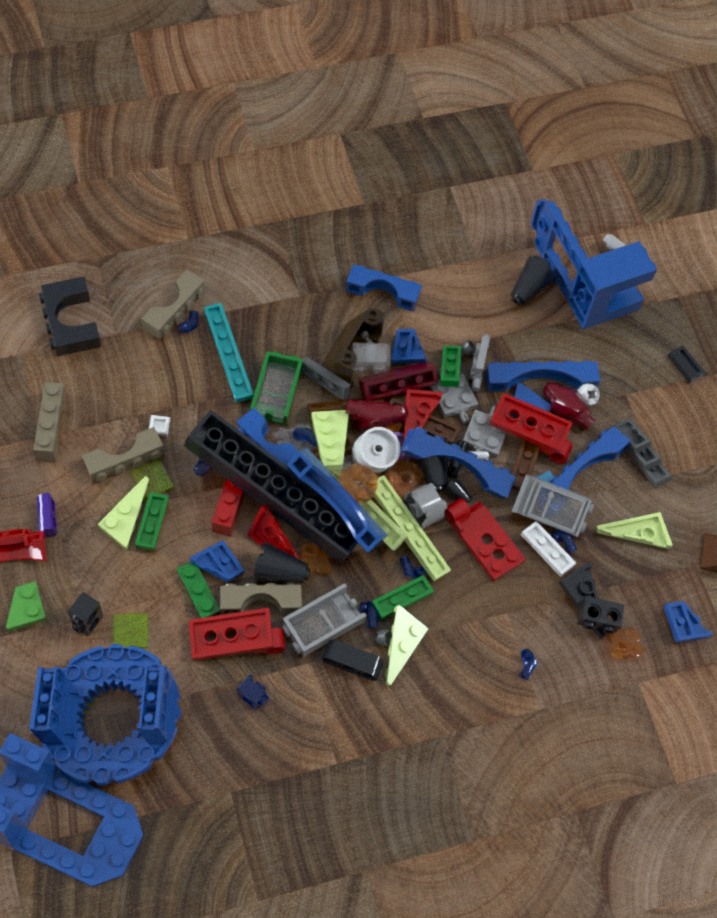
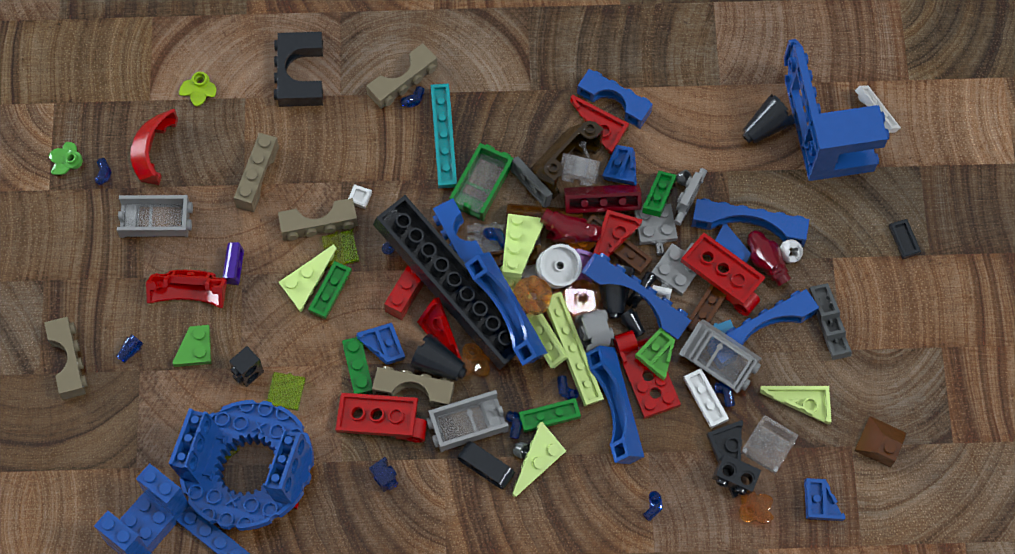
camera: 20 degrees right, 5 degrees up
none -> red wing [570,94,629,155]
none -> blue arch [586,346,644,464]
none -> bright green wing [635,327,675,381]
none -> clear brick [741,415,799,474]

